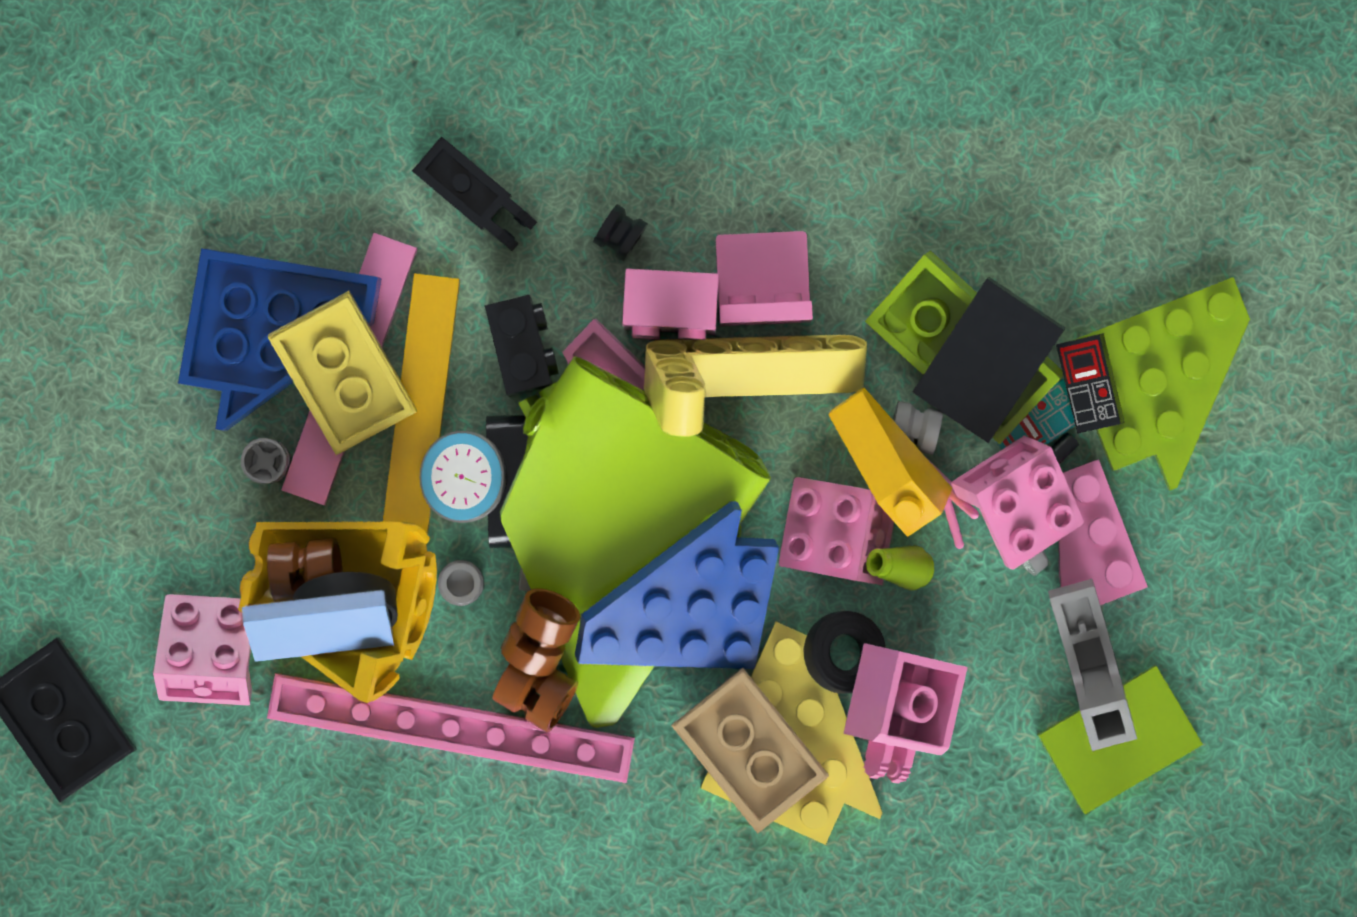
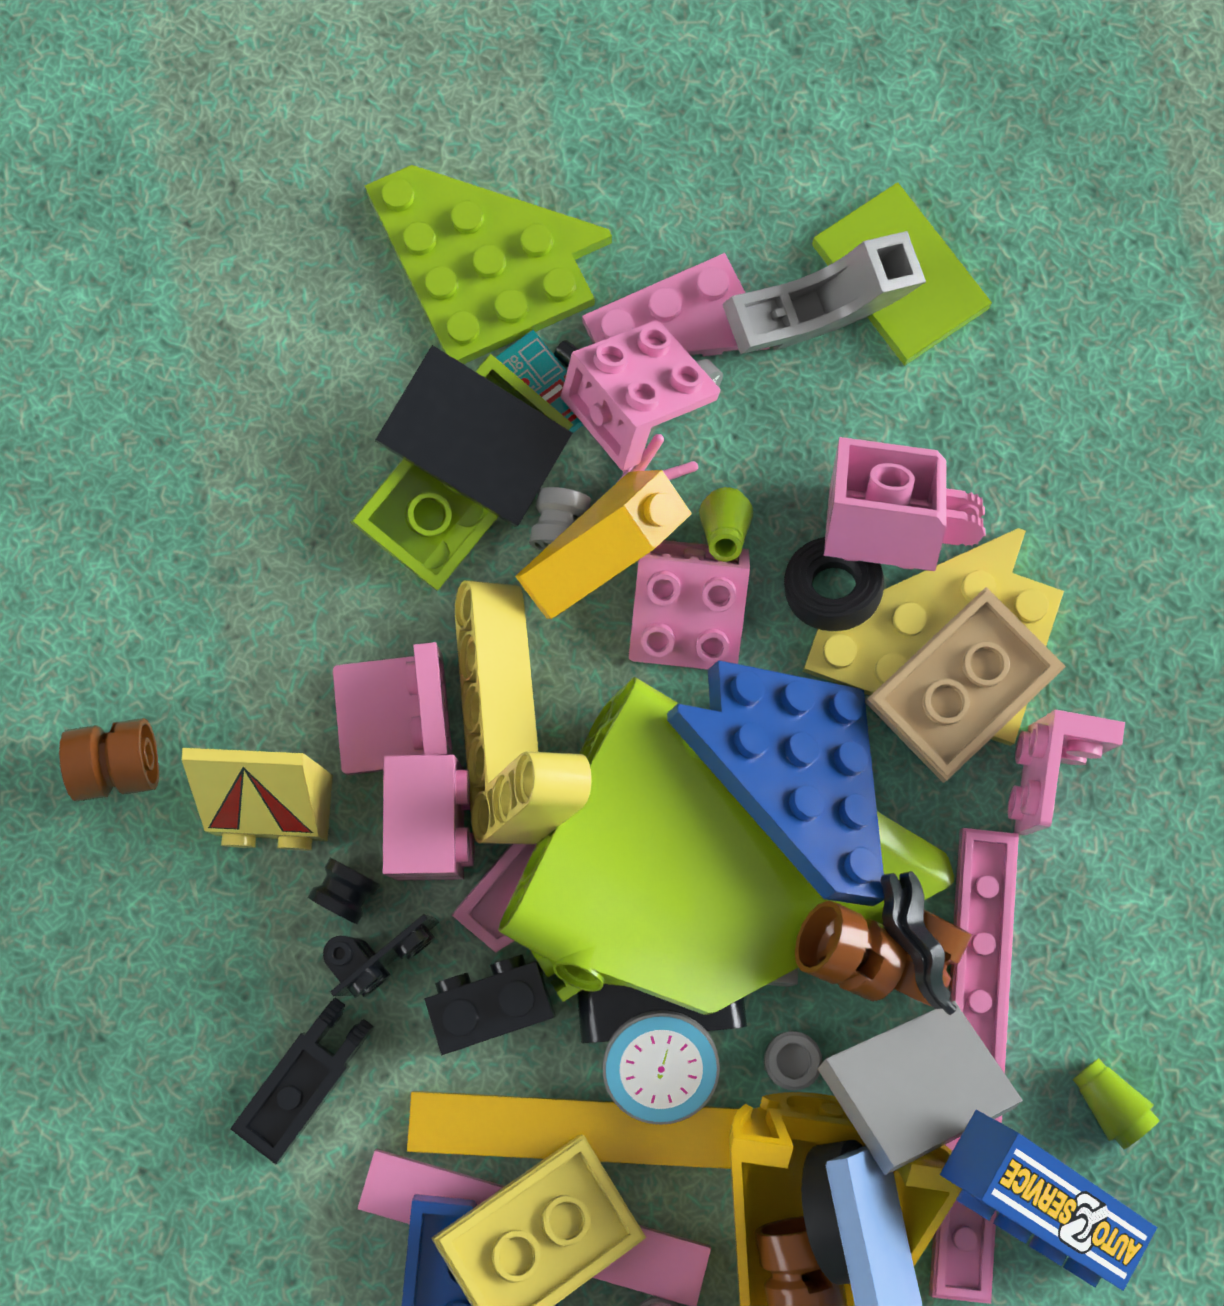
camera: 95 degrees left, 10 degrees down
black tile [1056,333,1125,434] -> none
none -> dark orange wheel [59,718,159,802]
none -> light yellow slope [181,748,333,851]
none -> black hinge [323,914,439,998]
none -> light grey tile [817,1001,1023,1175]
none -> black hair [880,871,957,1015]
none -> blue brick [939,1109,1158,1291]
none -> bright pink bracket [1007,710,1125,835]
none -> lime cone [1072,1058,1160,1150]

